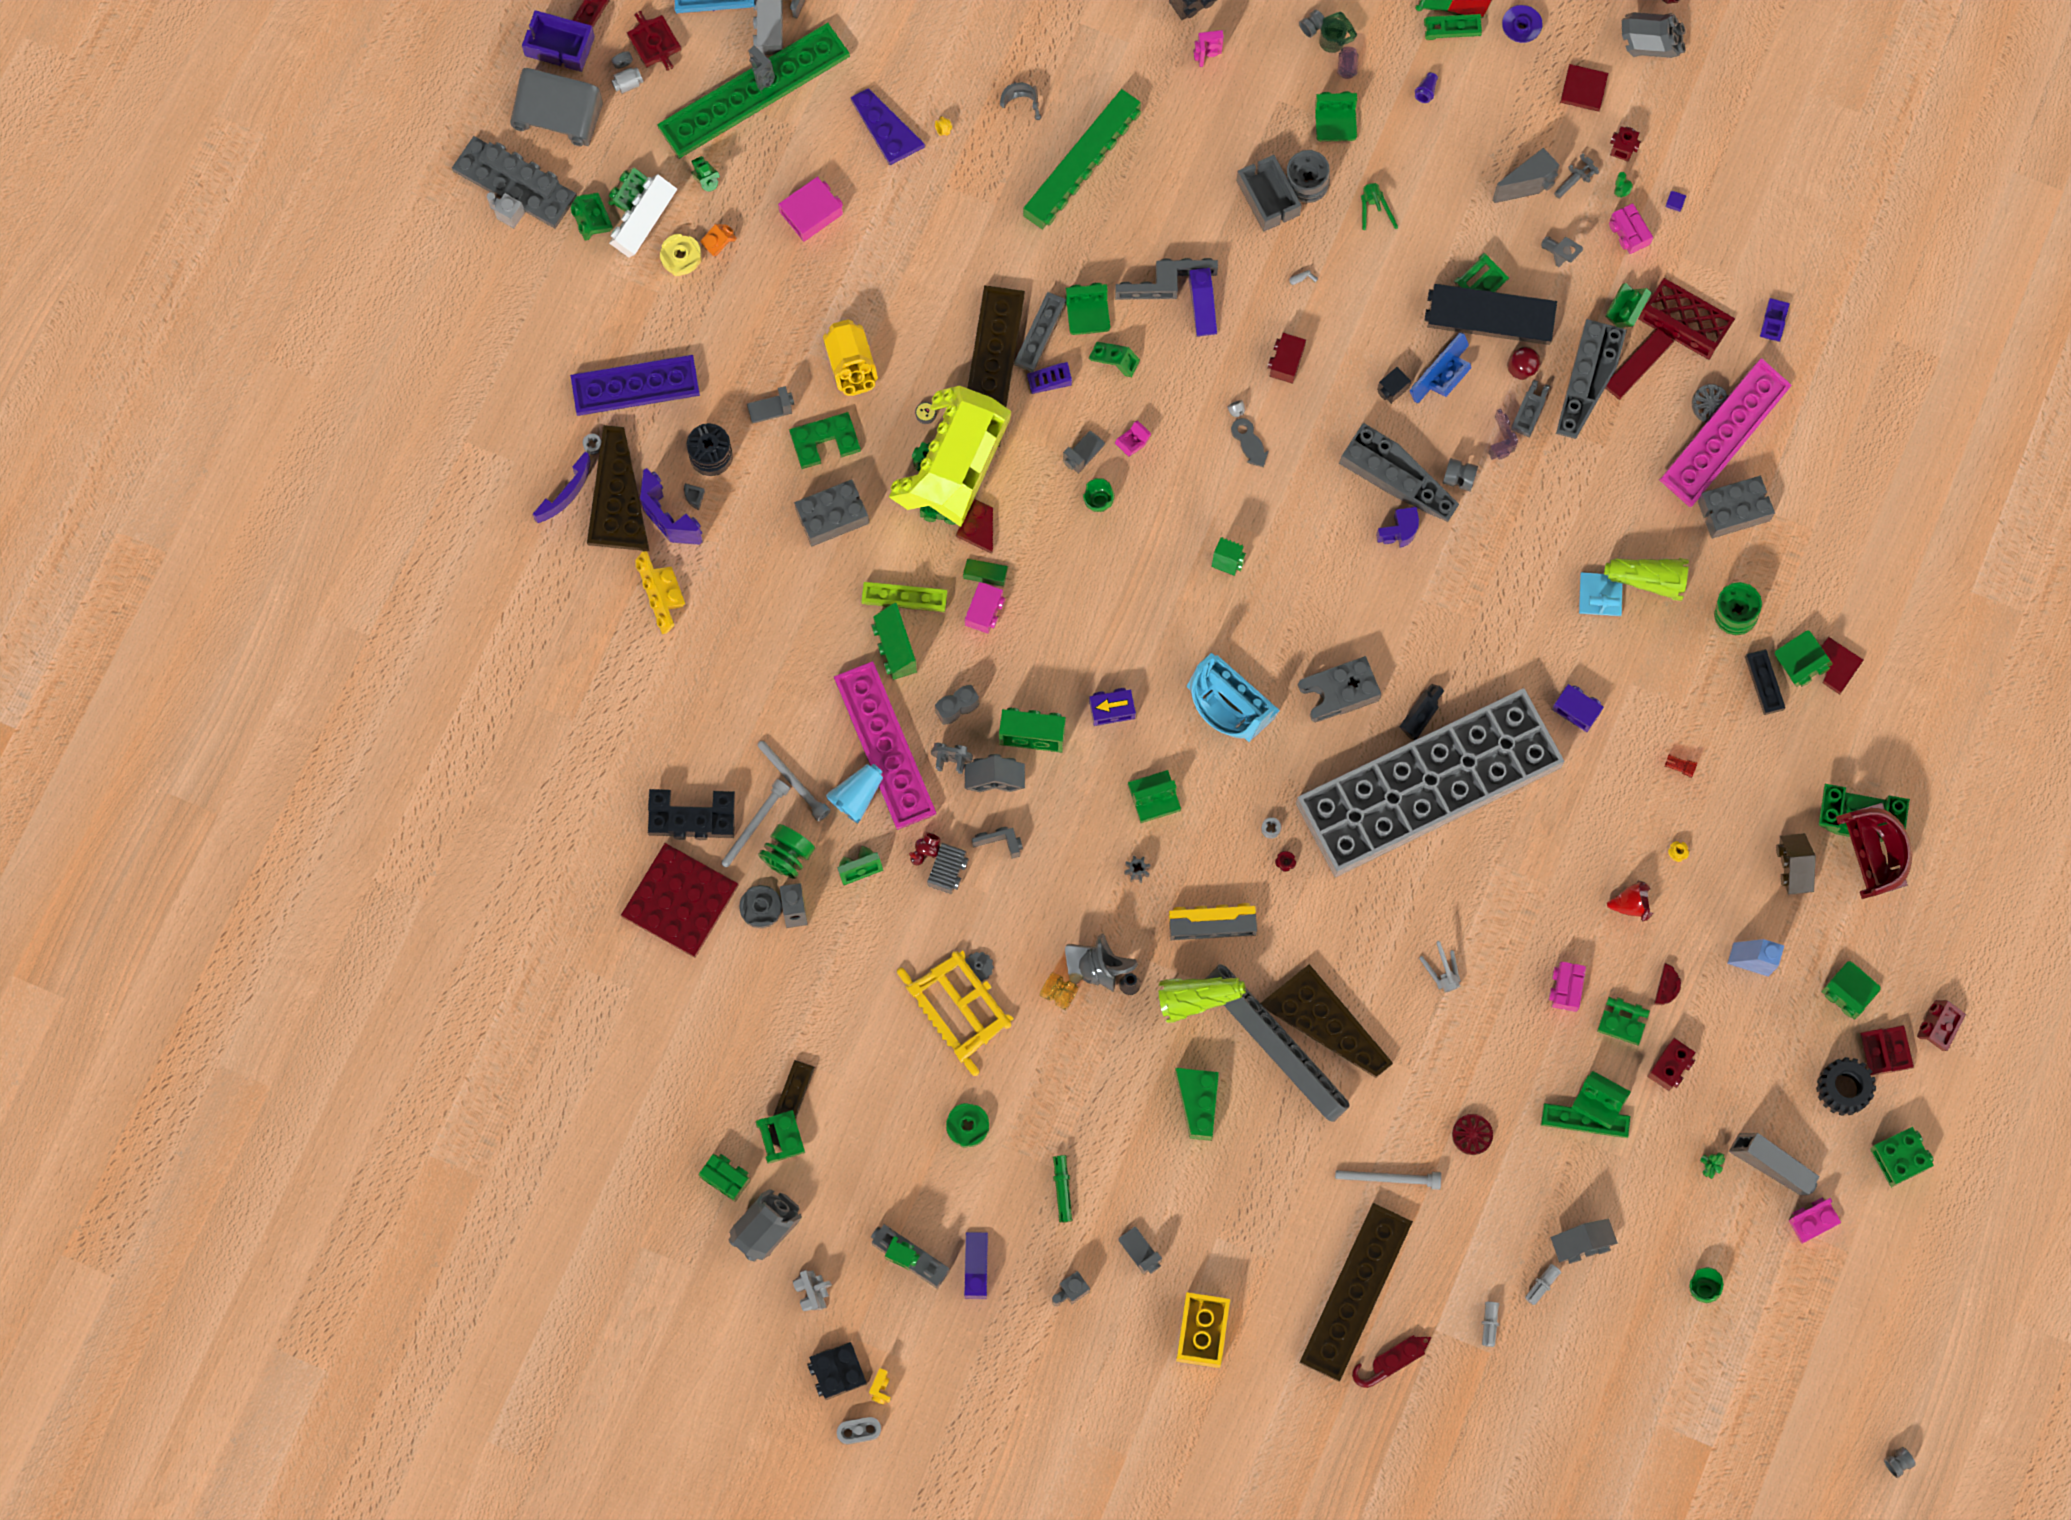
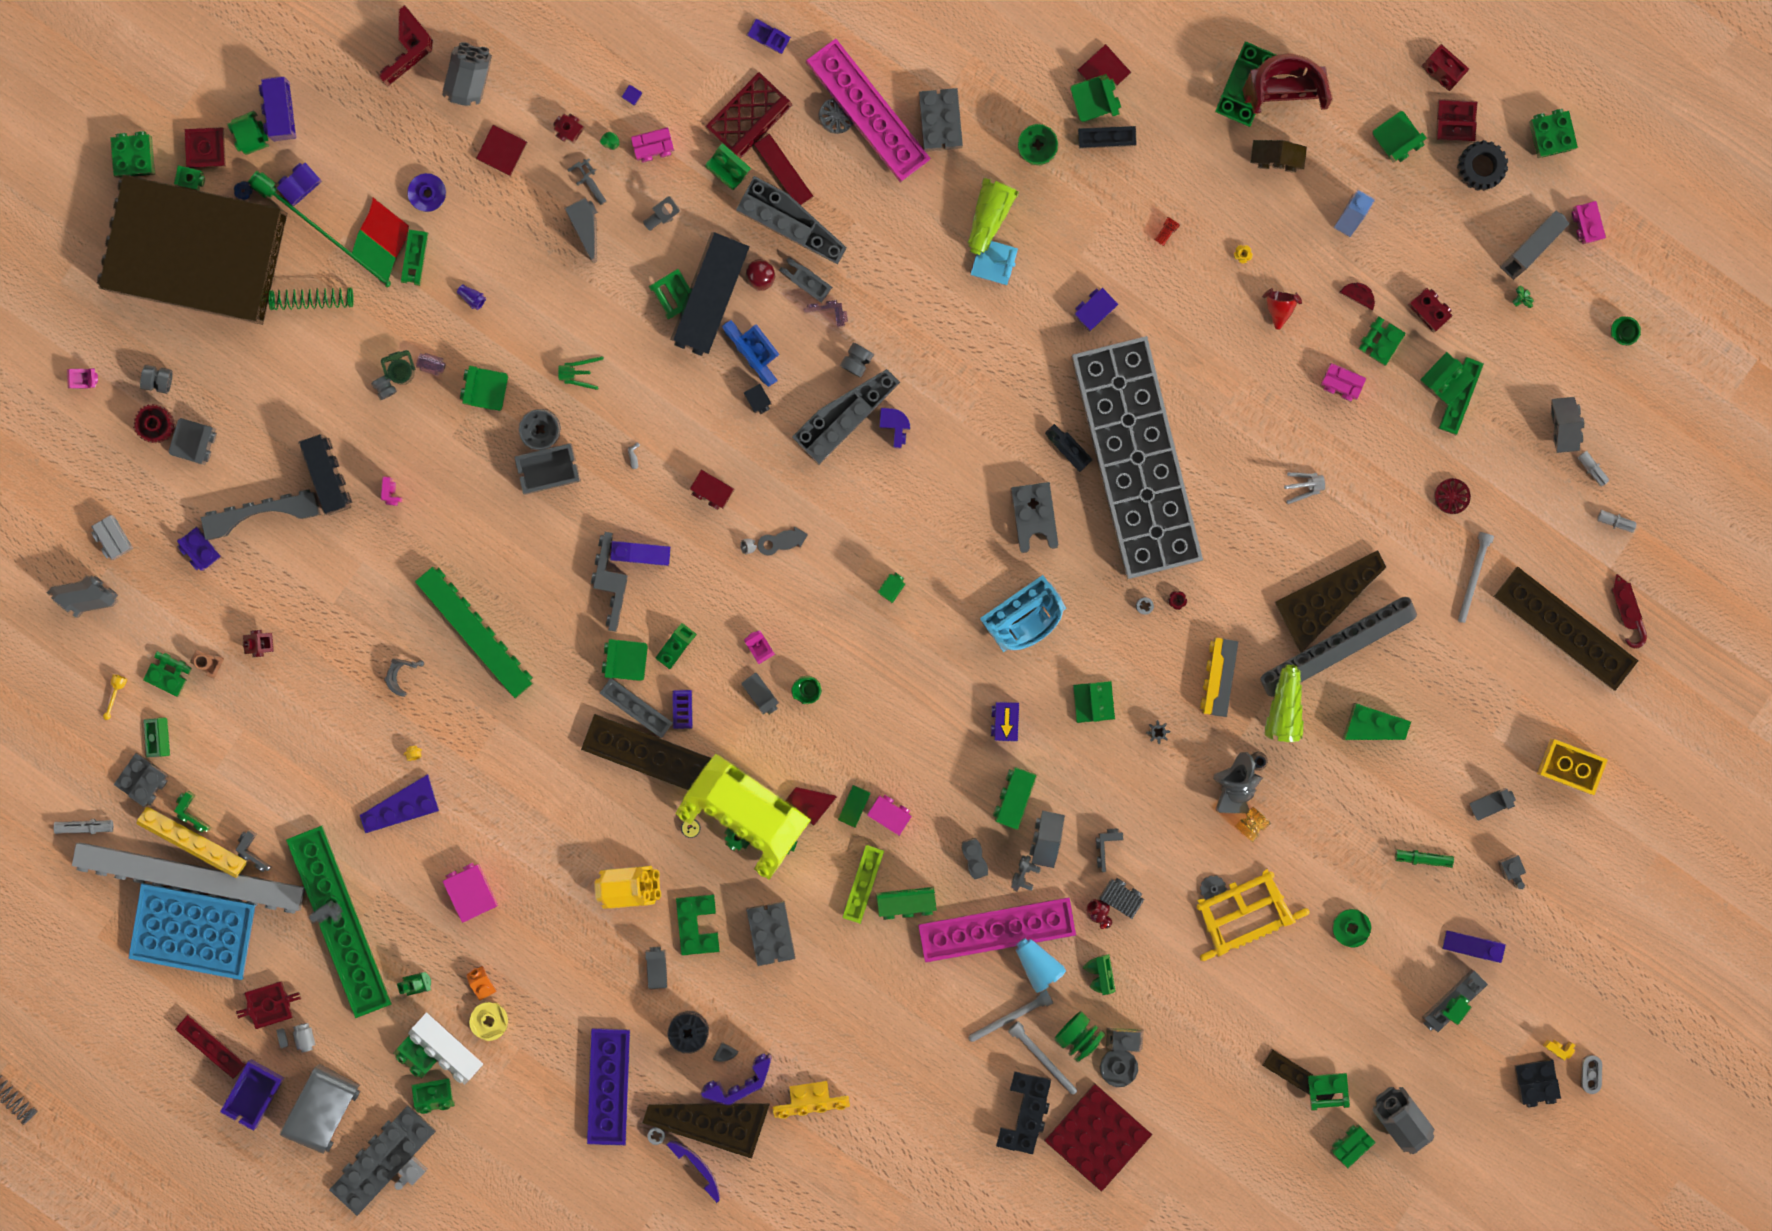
camera: 80 degrees left, 15 degrees up
light grey hips [793,1270,832,1311] -> none

